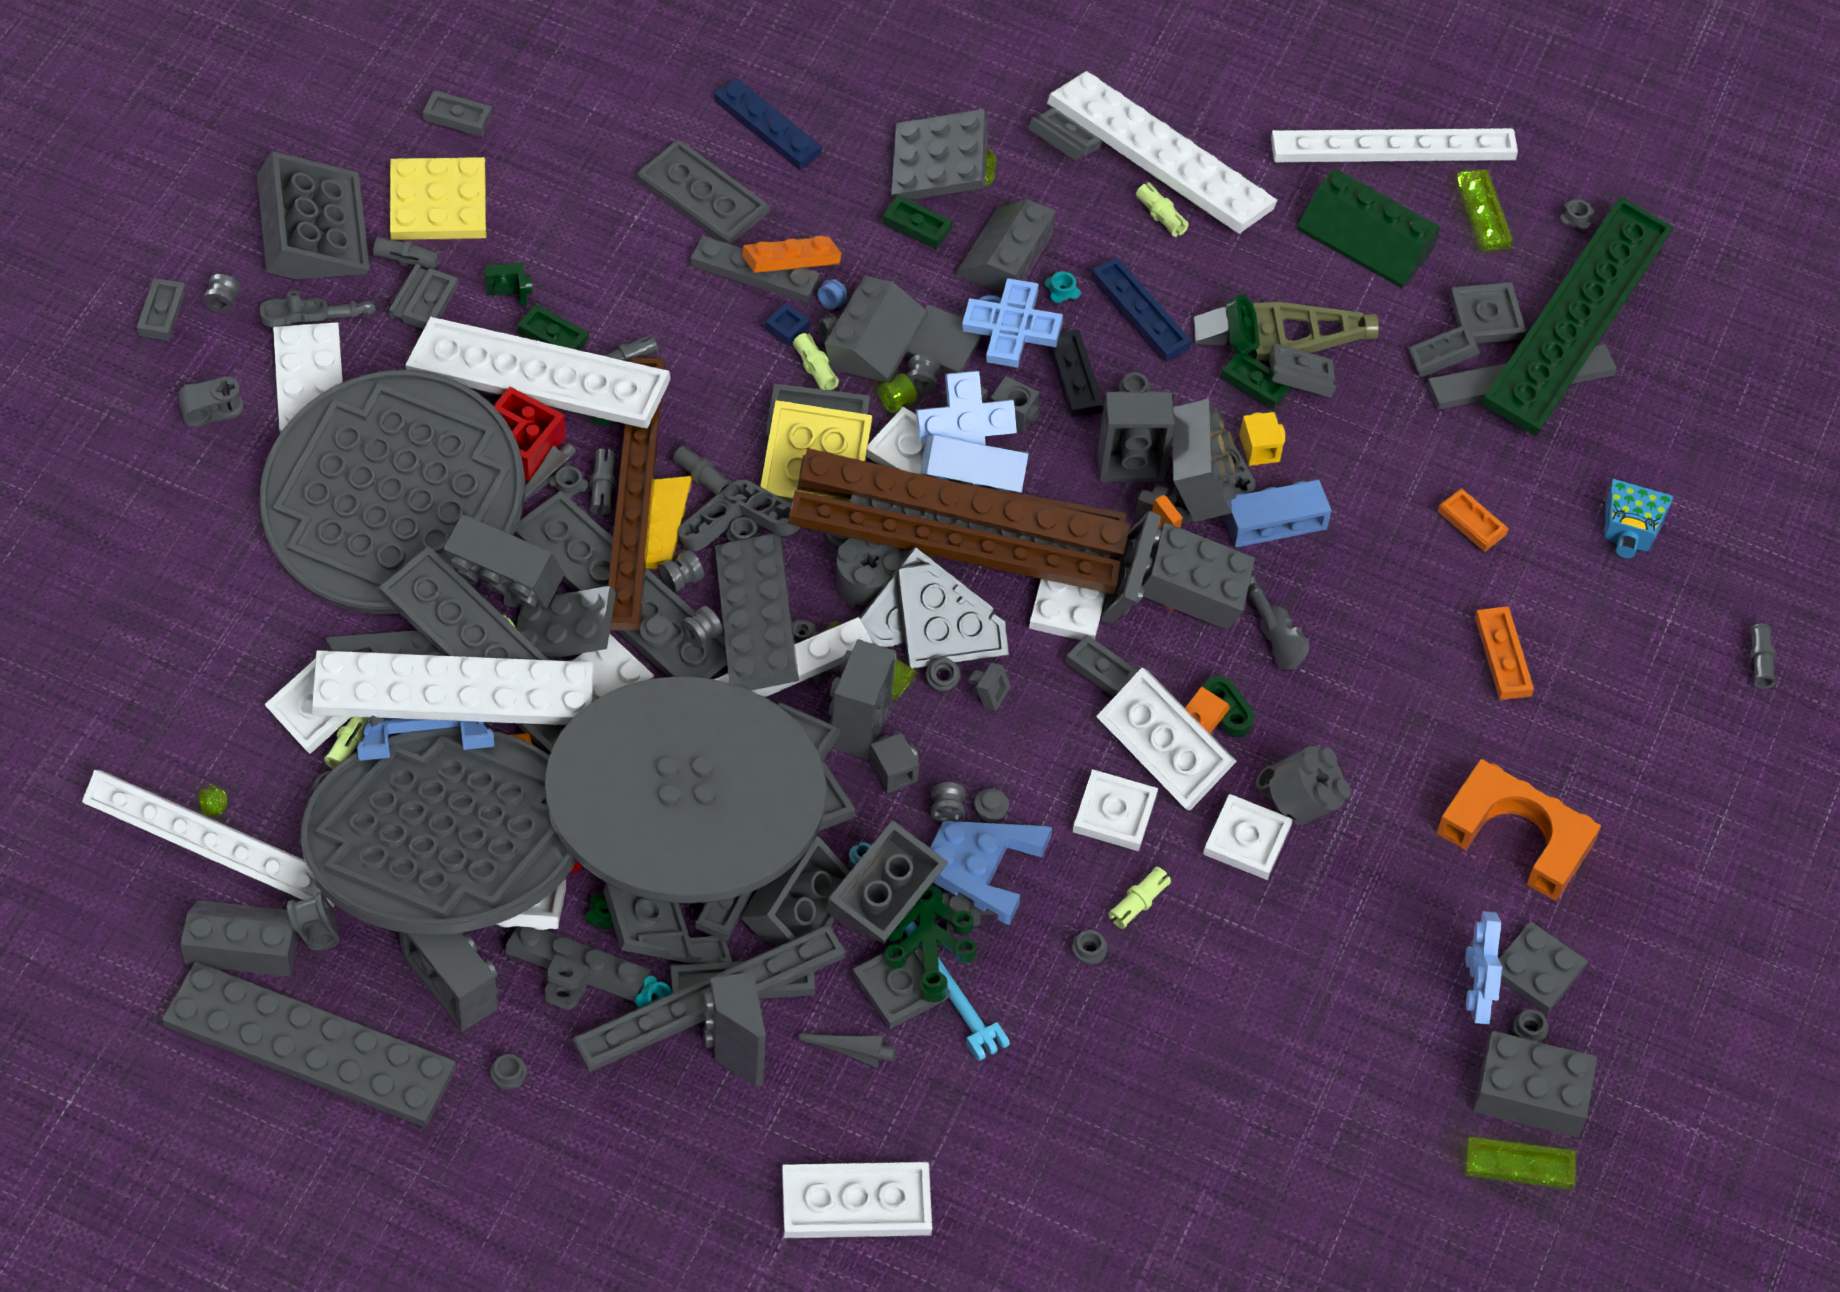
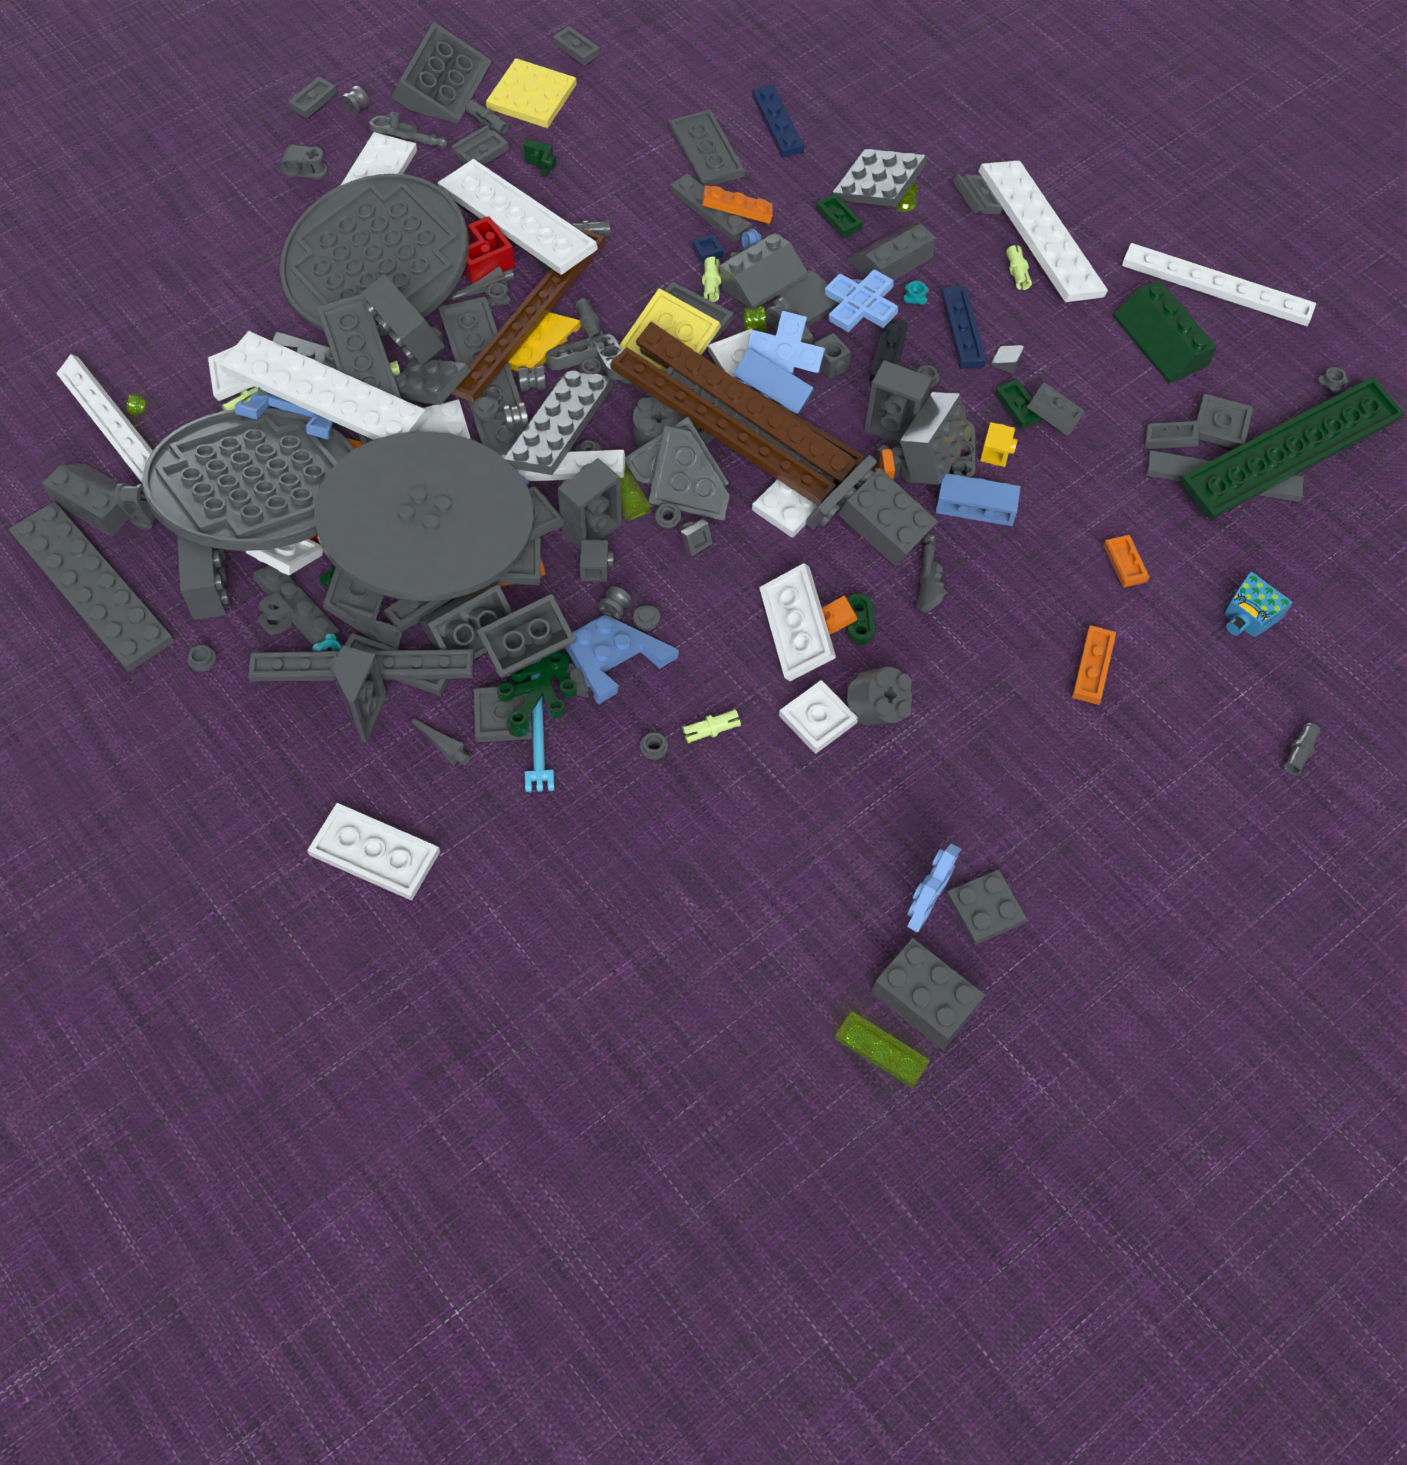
camera: 30 degrees right, 5 degrees up
dark green plate [518,304,589,351] -> none
dark grey pin [589,449,616,516] -> none
dark grey plate [1065,635,1138,697] -> none
white plate [1073,769,1158,851] -> none
dark green plate [1226,294,1260,355] -> none
olive plate [1252,302,1379,361] -> none
orange arch [1436,759,1601,902] -> none
clear neon green plate [1456,169,1513,252] -> none
dark grey plate [1513,1010,1549,1042] -> none

